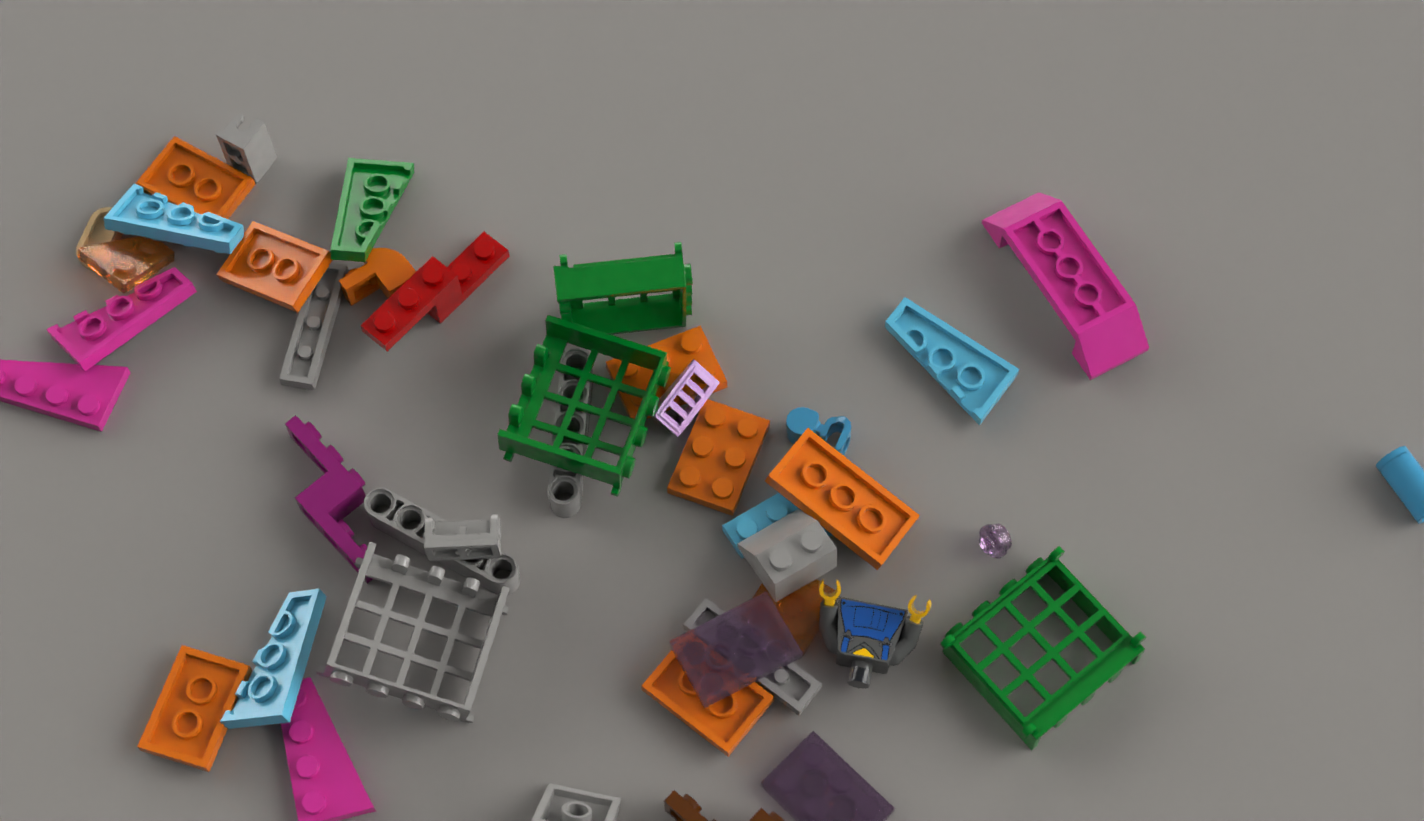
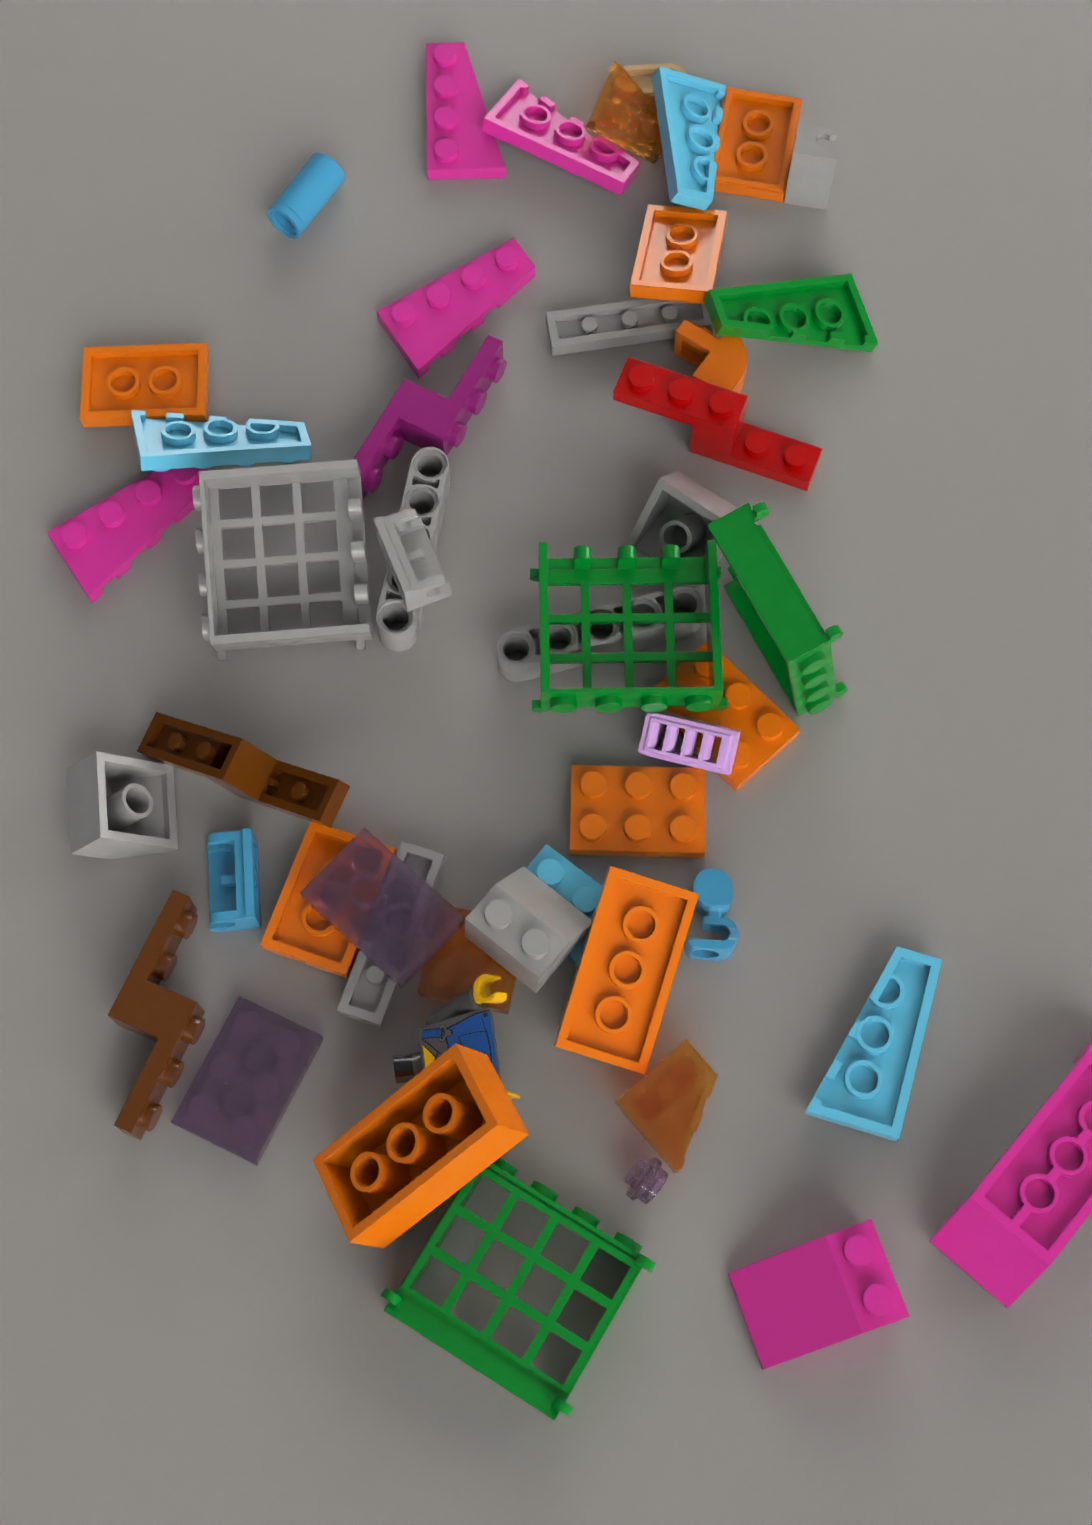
camera: 70 degrees right, 5 degrees up
none -> reddish brown bracket [137,712,350,828]
none -> dark azure hinge [207,828,261,933]
none -> dark azure pin [267,152,345,239]
none -> orange brick [312,1043,529,1249]
none -> dark pink wing [376,238,535,379]
none -> clear orange wing [614,1039,718,1173]
none -> light grey slope [625,470,737,590]
none -> dark pink slope [728,1219,909,1370]

